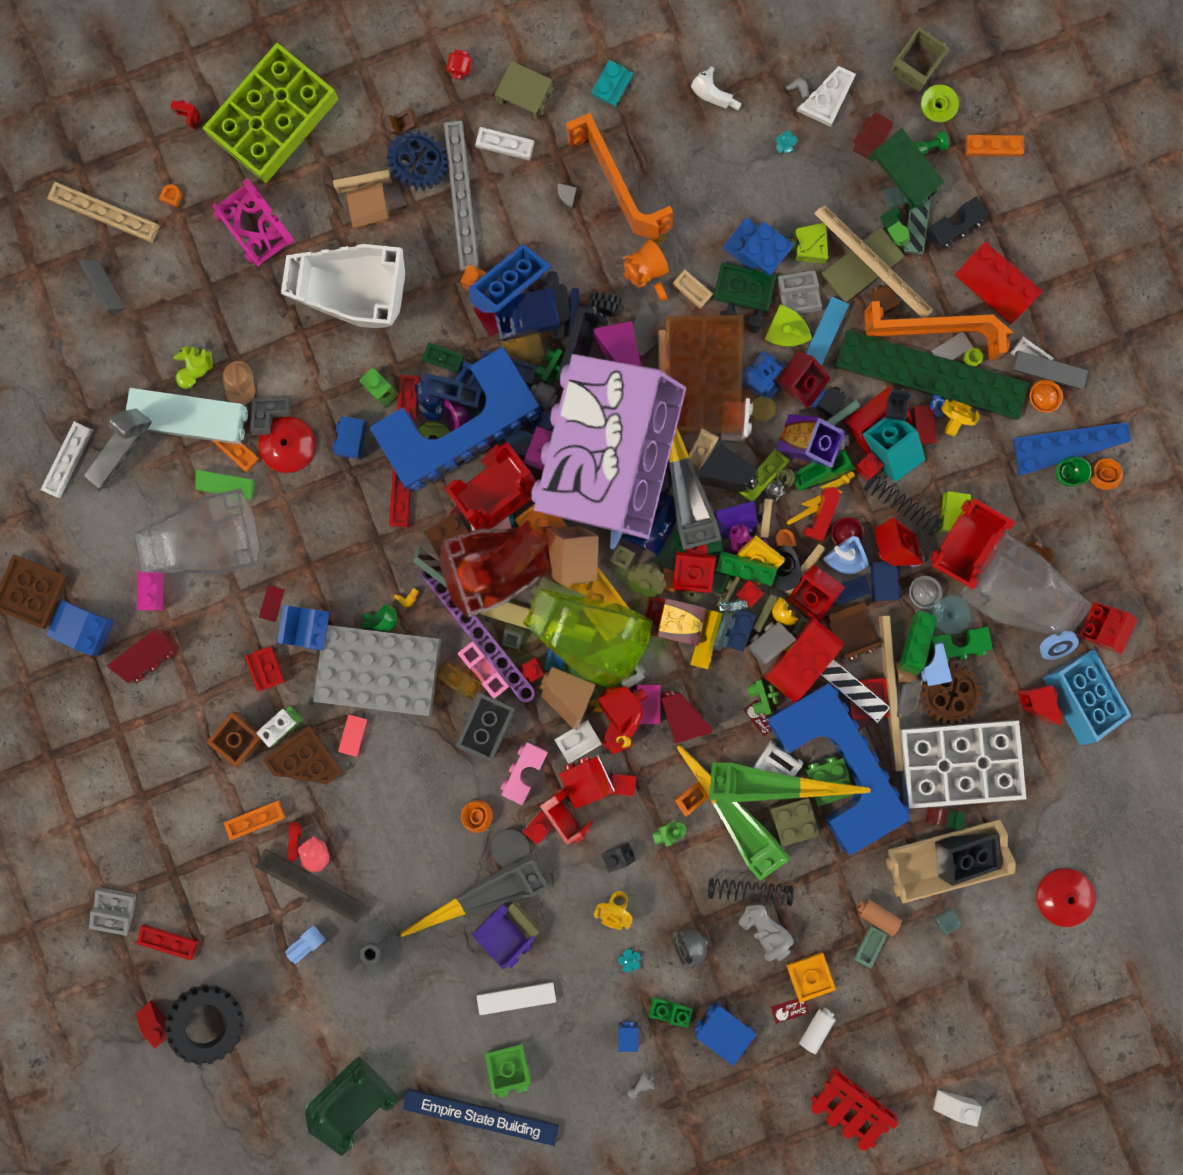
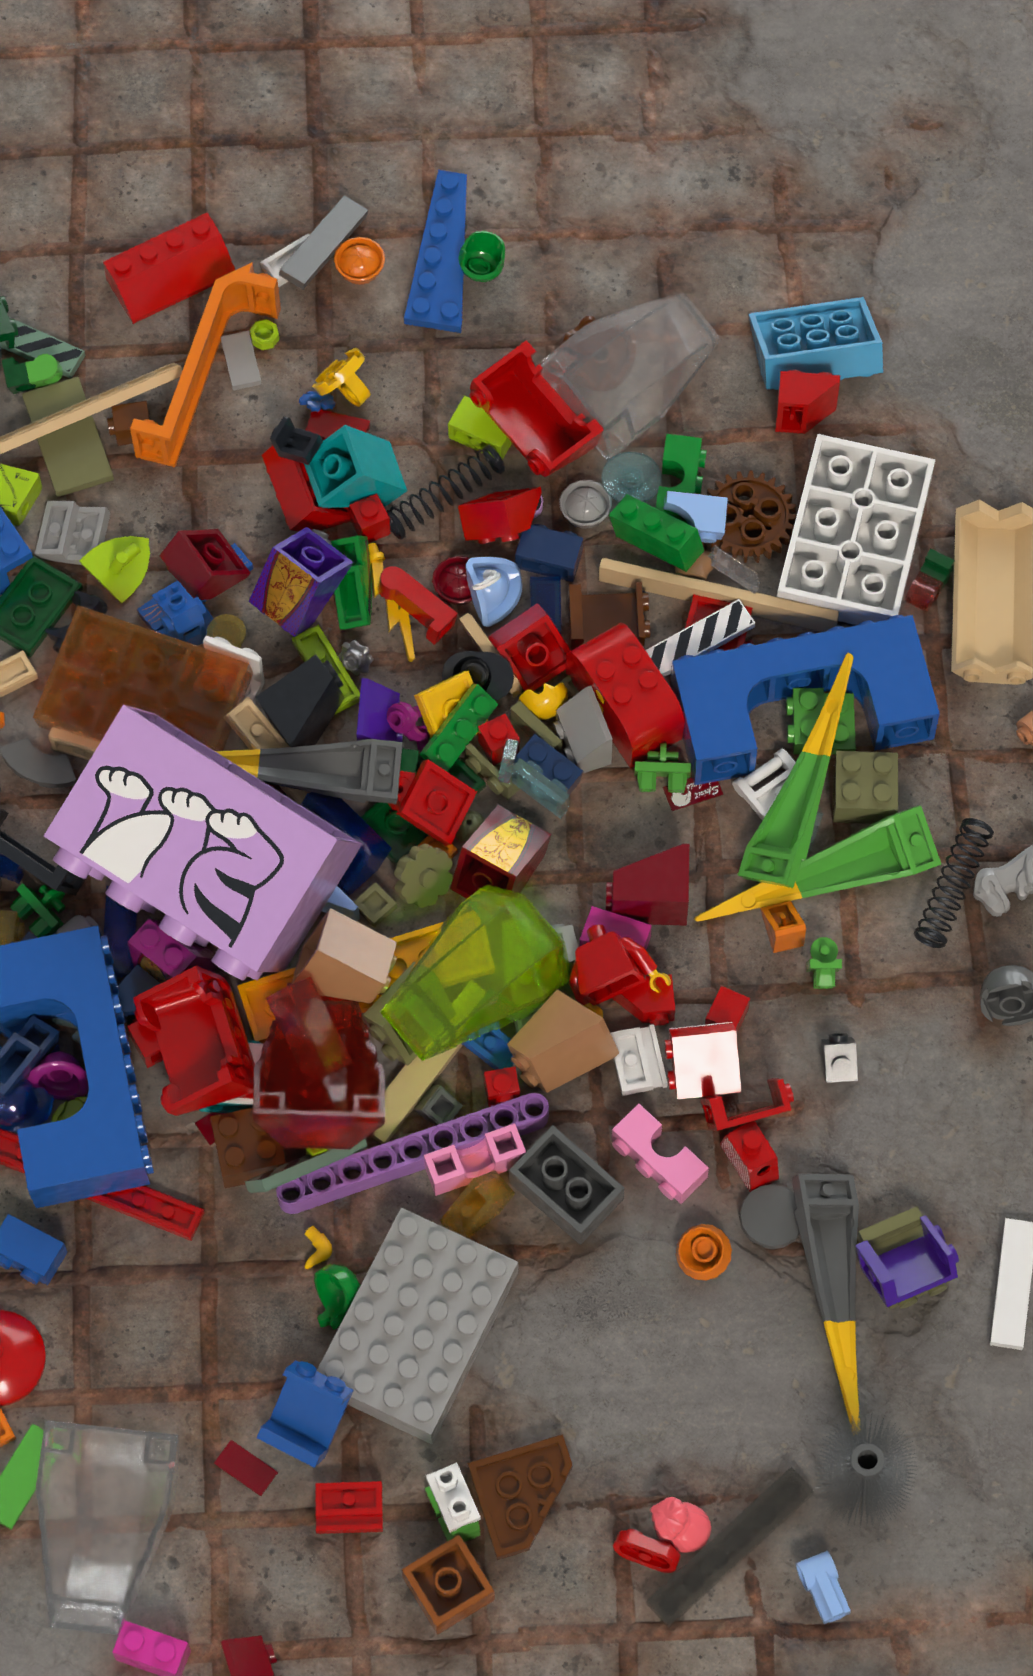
camera: 75 degrees left, 20 degrees down
orange plate [223,800,286,841] -> none
coral tile [338,714,368,757] -> none
magenta slope [594,321,641,367] -> none
yellow tile [594,891,633,930] -> none
teal plant [618,949,641,973] -> none
yellow tile [690,610,723,669] -> none
tan plate [756,499,772,539] -> none
orange tile [775,529,797,548] -> none
olive plate [777,468,795,487] -> none
dark azure tile [806,297,849,366] -> none
black brick [815,386,847,418] -> none
sand green tile [826,400,860,426] -> none
dark green plate [835,330,1029,420] -> none
black arch [926,196,990,251] -> none
black slope [935,832,1001,886] -> none
light blue tile [1039,631,1079,660] -> none
red slope [1078,602,1138,655] -> none
orange hat [1090,458,1123,490] -> none

